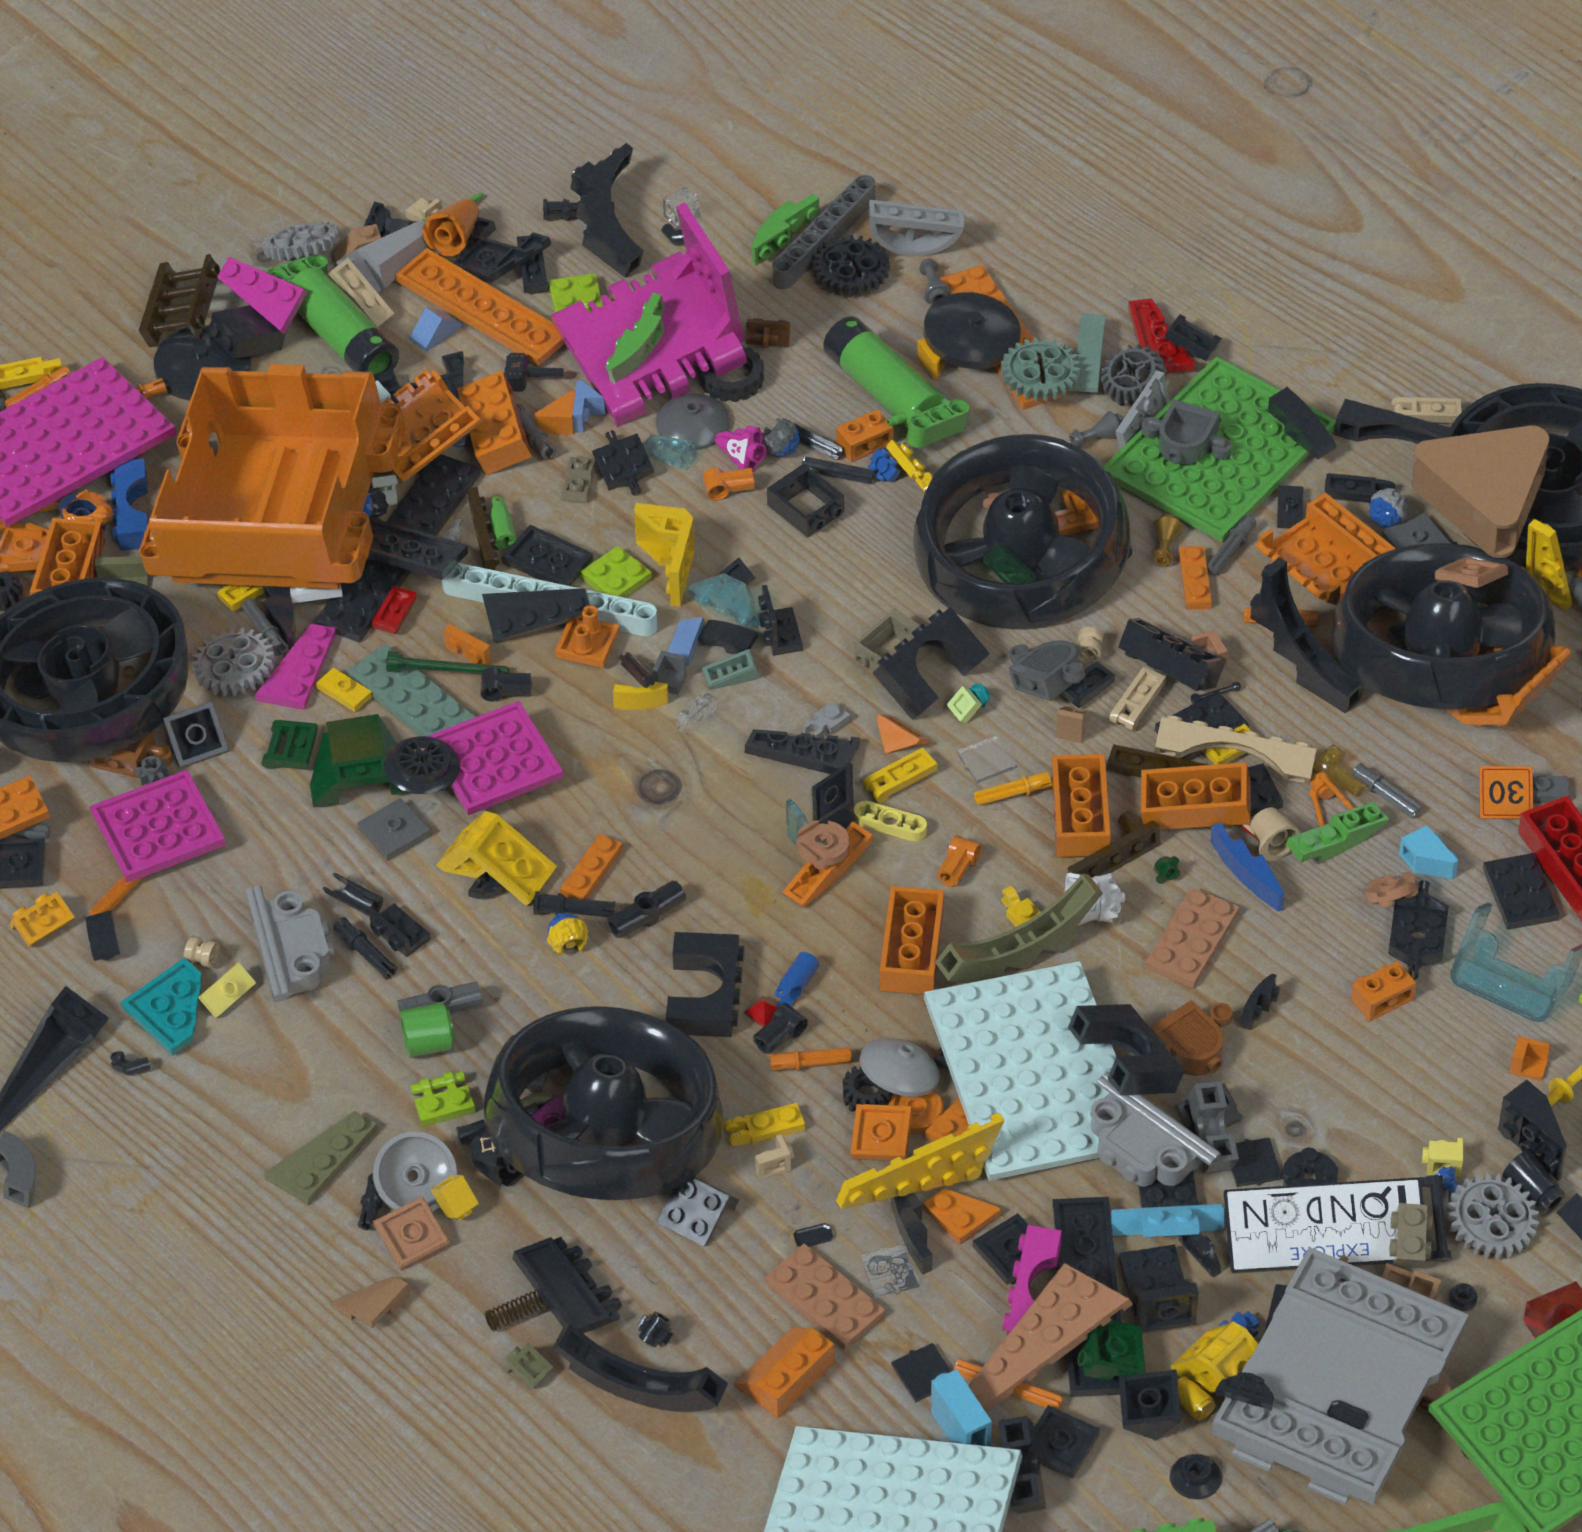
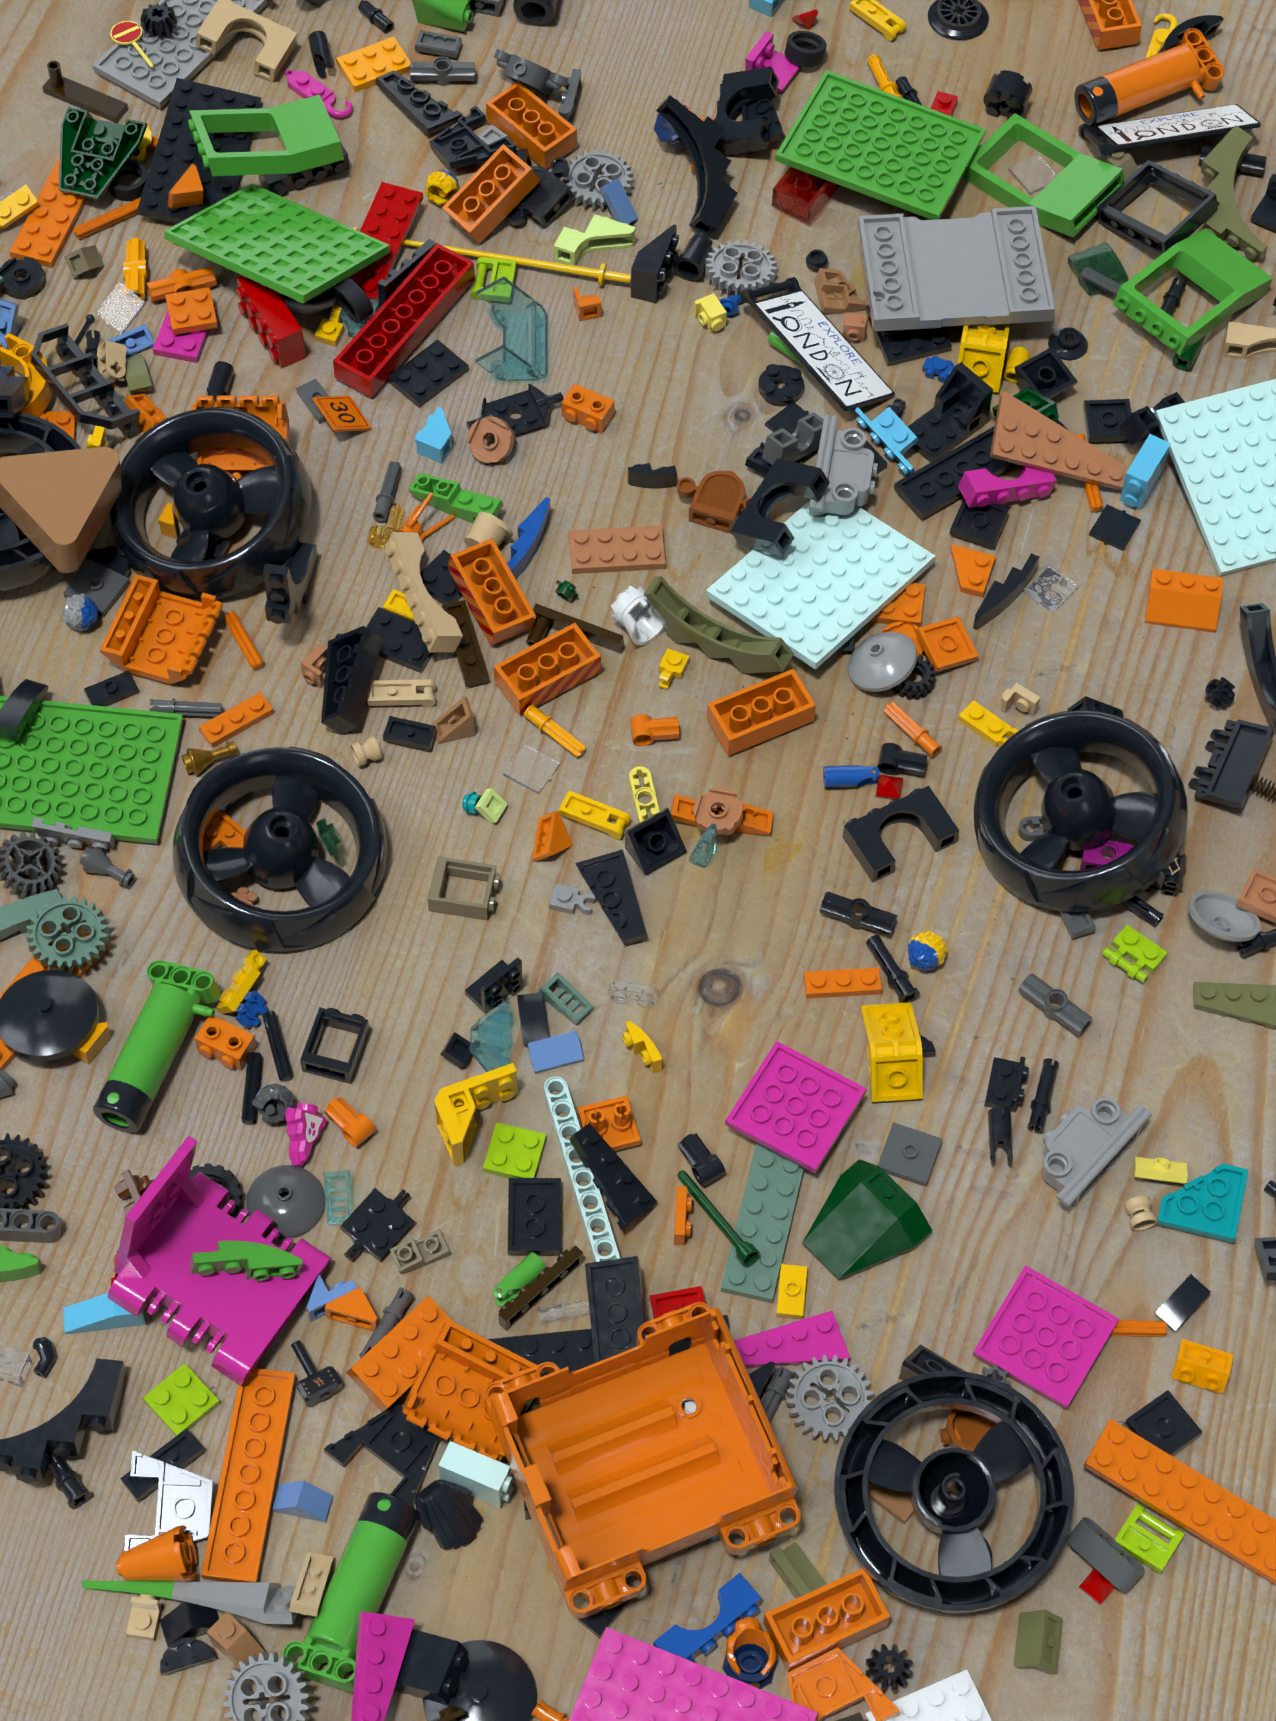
camera: 125 degrees left, 10 degrees up
dark green plate [261,720,318,770] -> none
black piece [384,736,460,794] -> none
bright green piece [399,1002,455,1058] -> none
yellow brick [430,1174,479,1220] -> none
black axle [619,652,655,688] -> none
dark grey panel [653,650,687,695] -> none
nougat plate [764,1244,885,1350] -> none
black piece [793,1223,833,1247] -> none
yellow wing [836,1112,1005,1209] -> none
black arch [872,606,990,720] -> none
dark grey piece [1008,640,1085,701] -> none
dark grey piece [1141,399,1231,464] -> none
black plate [1215,1372,1274,1411] -> none
black hinge [1324,473,1396,502] -> none
black piece [1327,1400,1369,1430] -> none
dark tan brick [1389,1203,1432,1269] -> none
nougat plate [1435,557,1508,588] -> none

